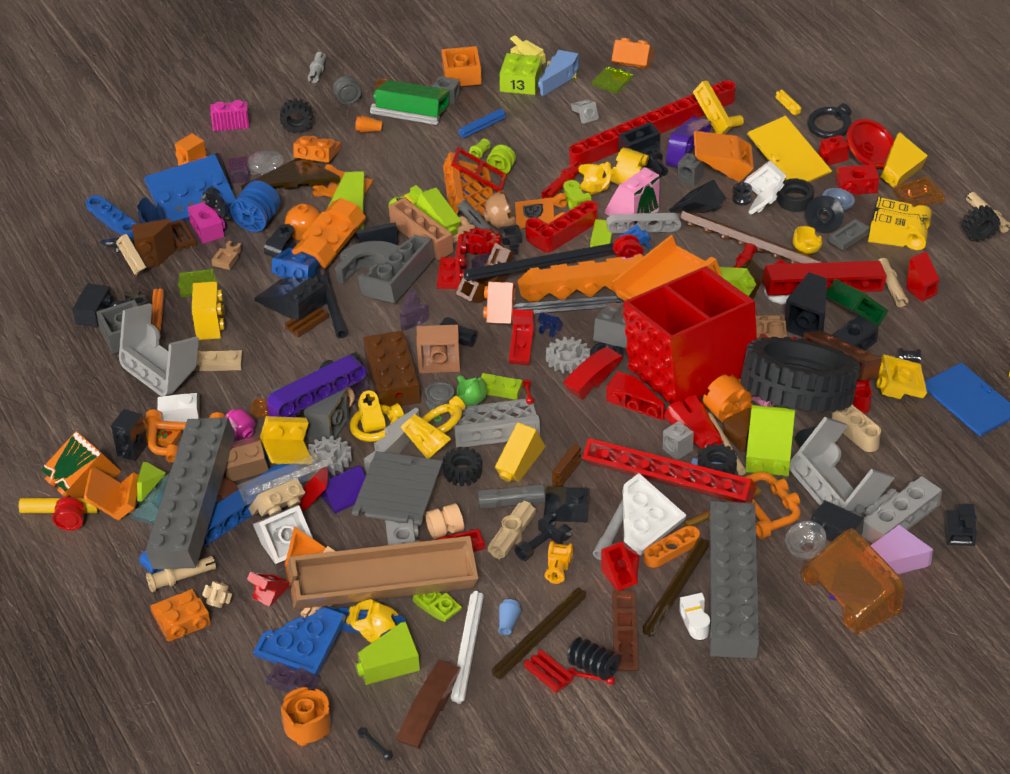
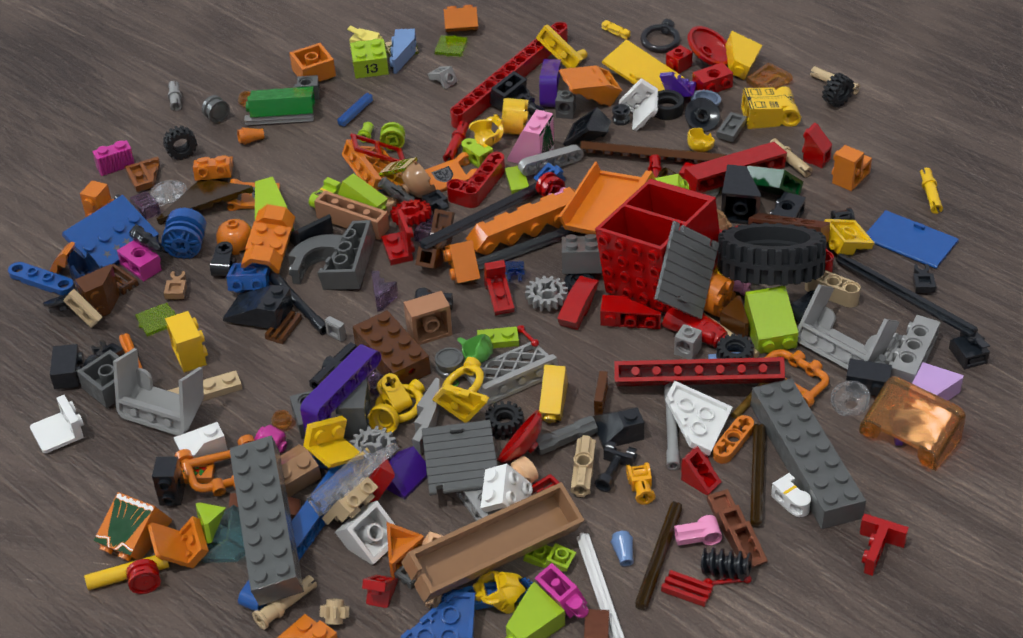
camera: 20 degrees left, 0 degrees up
none -> white bracket [30,395,84,453]
none -> orange slope [50,242,75,274]
none -> dark orange wing [125,156,160,192]
none -> light grey tile [325,316,347,342]
none -> yellow hair [367,404,399,433]
none -> clear neon green piece [379,157,418,176]
none -> white bracket [480,464,533,512]
none -> red dish [497,410,543,463]
none -> dark pink brick [535,563,589,618]
none -> dark grey door [654,221,719,319]
none -> dark purple slope [660,72,696,97]
none -> bright pink piece [674,515,722,546]
none -> orange brick [831,145,872,191]
none -> black axle [836,253,978,337]
none -> red bracket [859,513,909,576]
none -> black plate [912,264,936,293]

